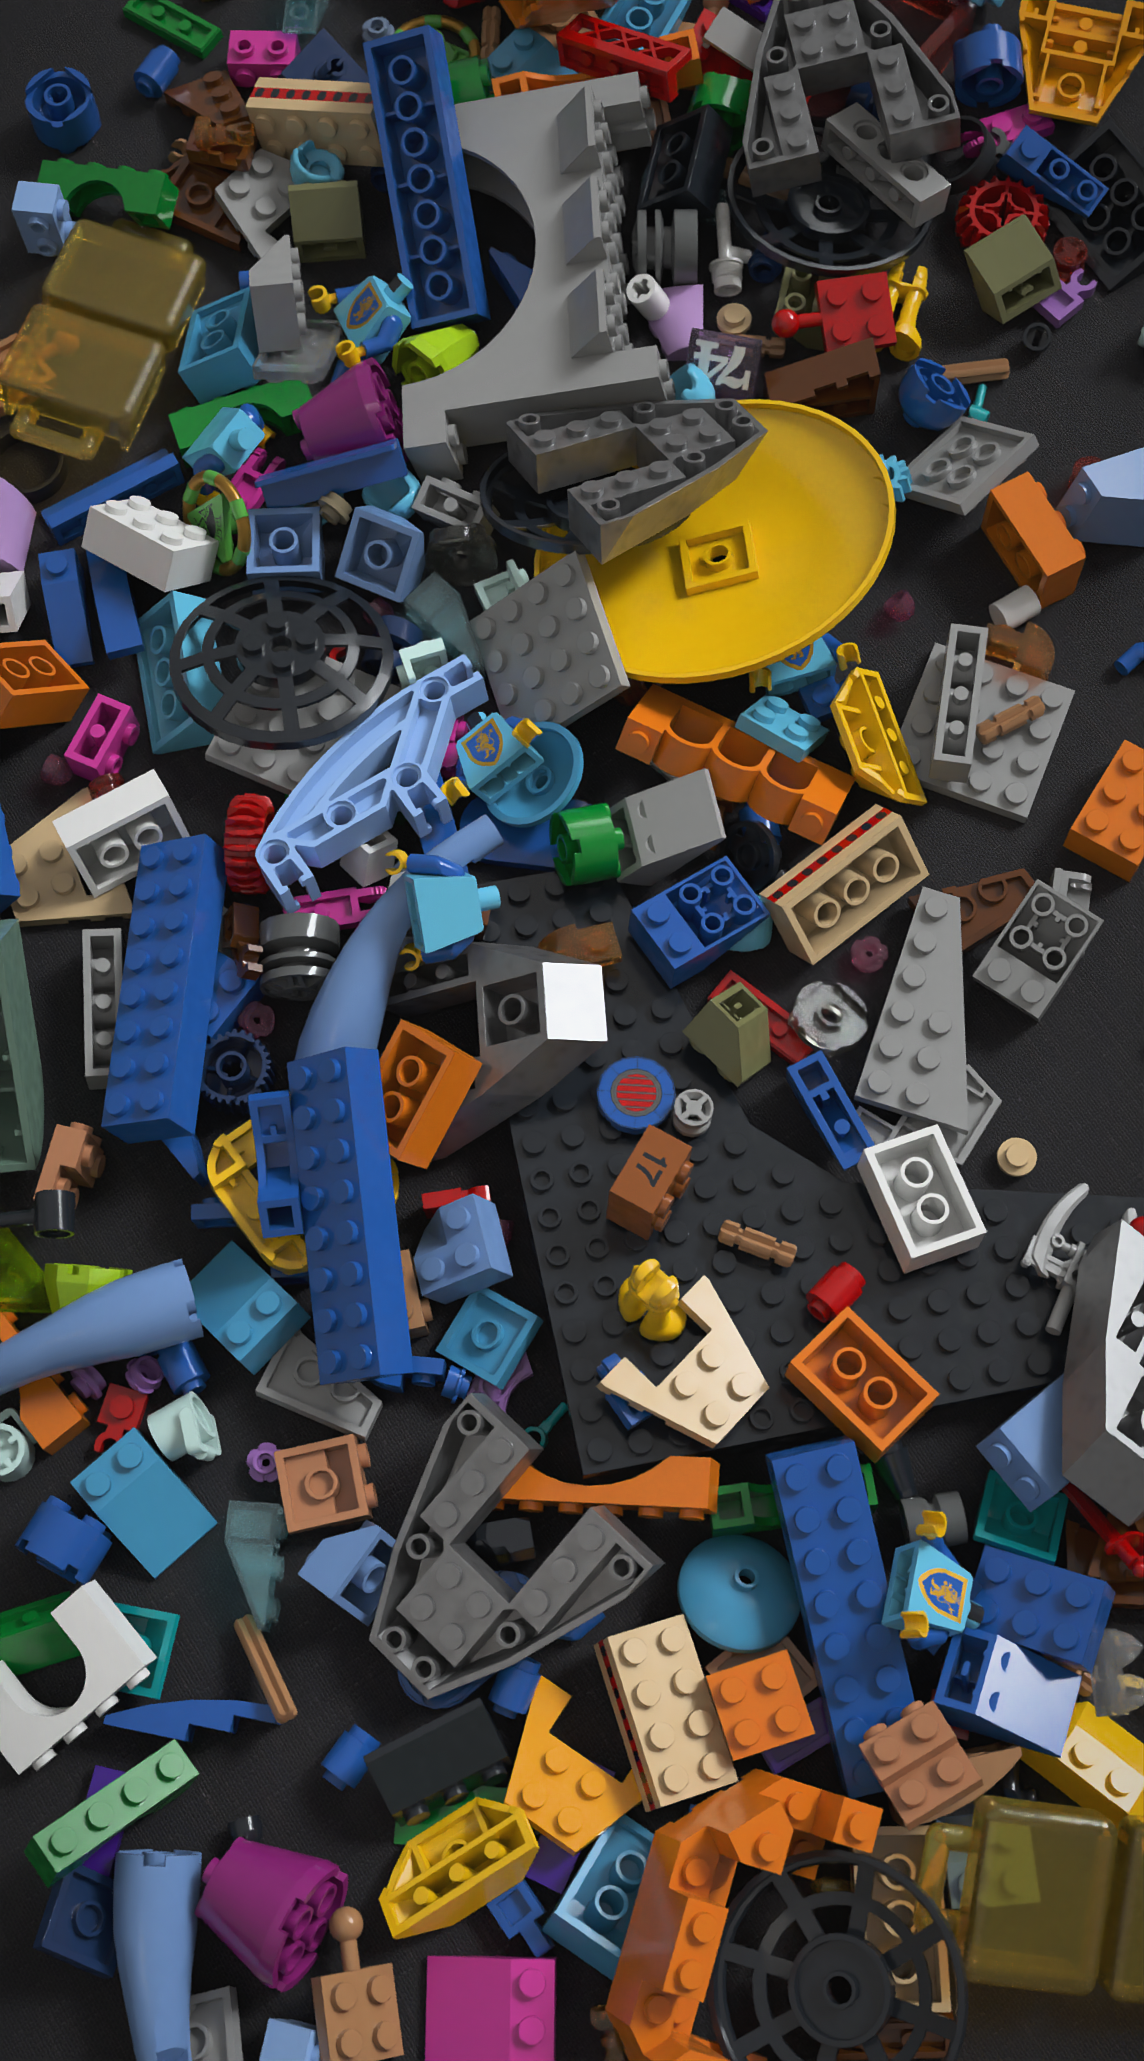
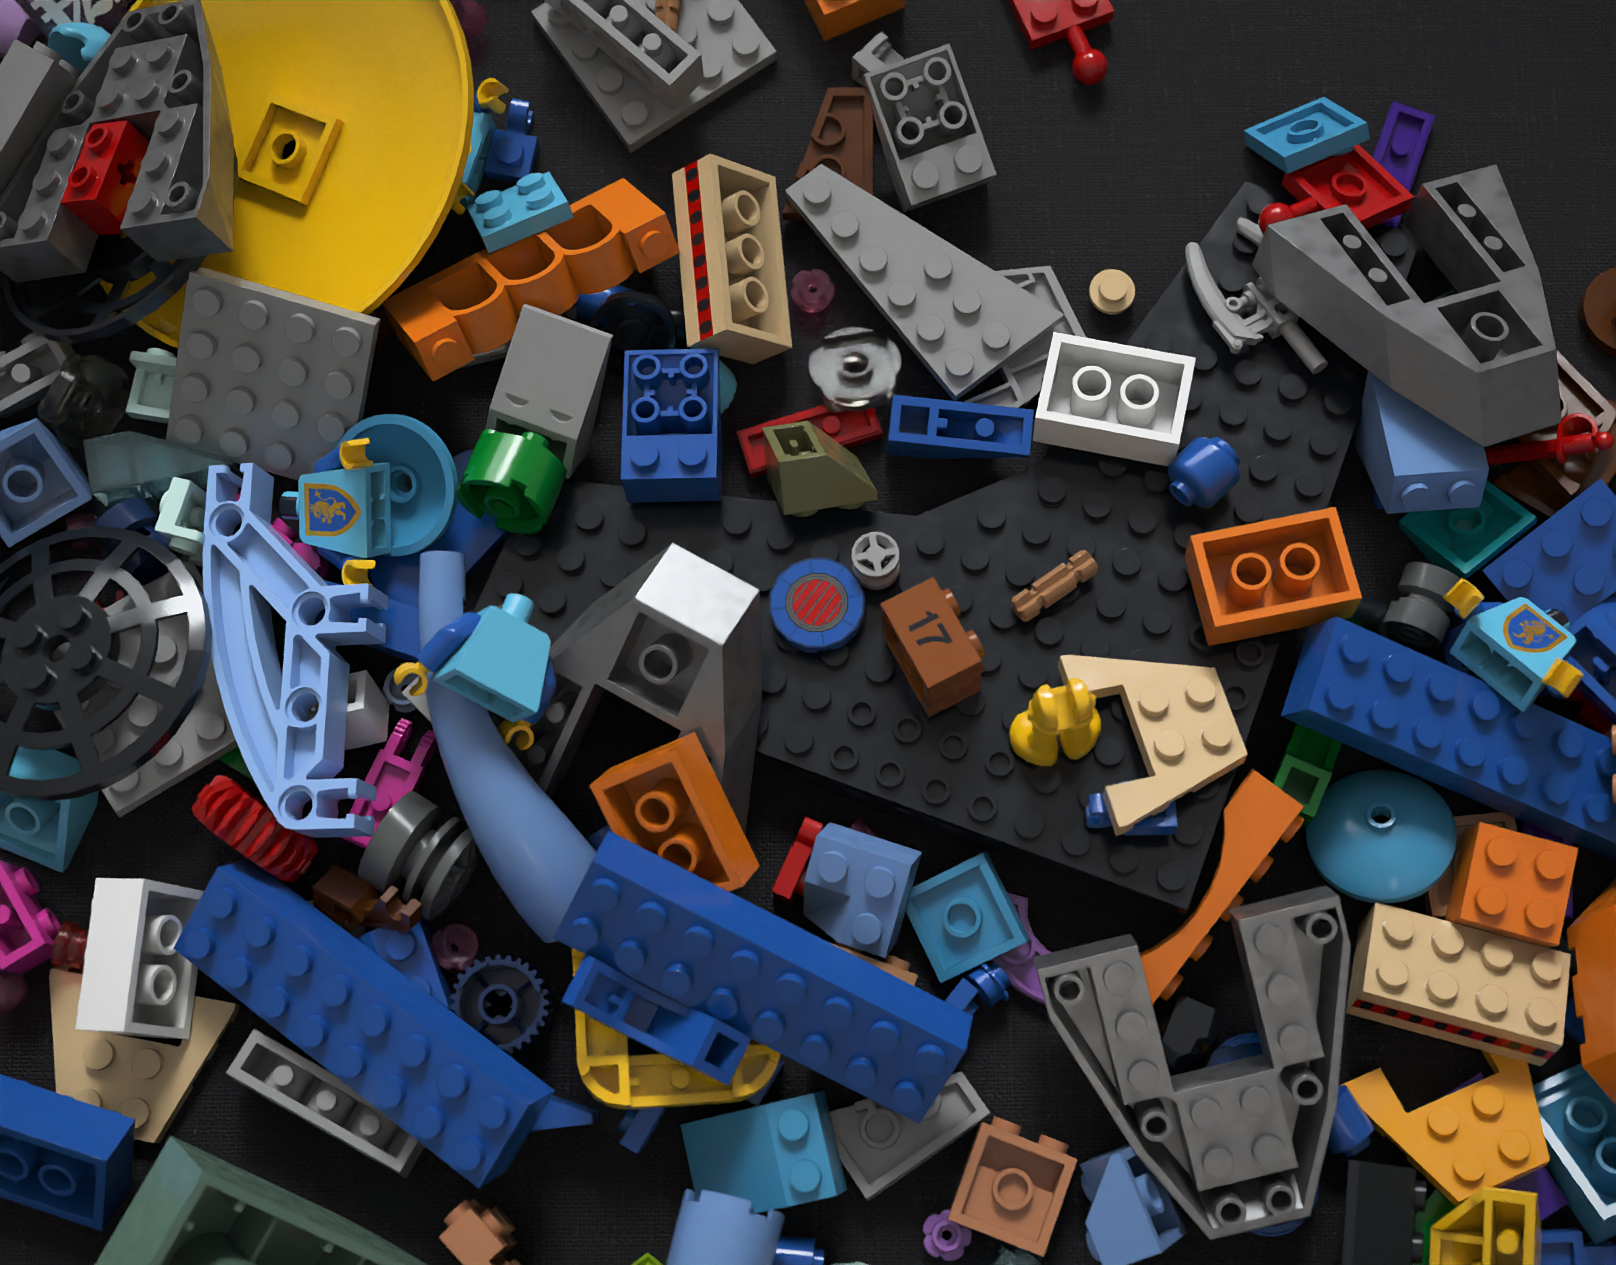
camera: 60 degrees left, 5 degrees up
teal hand [524,1402,568,1449] -> none
clear orange brick [537,922,622,966] -> none
red brick [806,1262,866,1322] -> none
yellow wedge [830,667,927,806] -> none
none -> red brick [60,120,150,235]
none -> blue head [1168,437,1240,508]

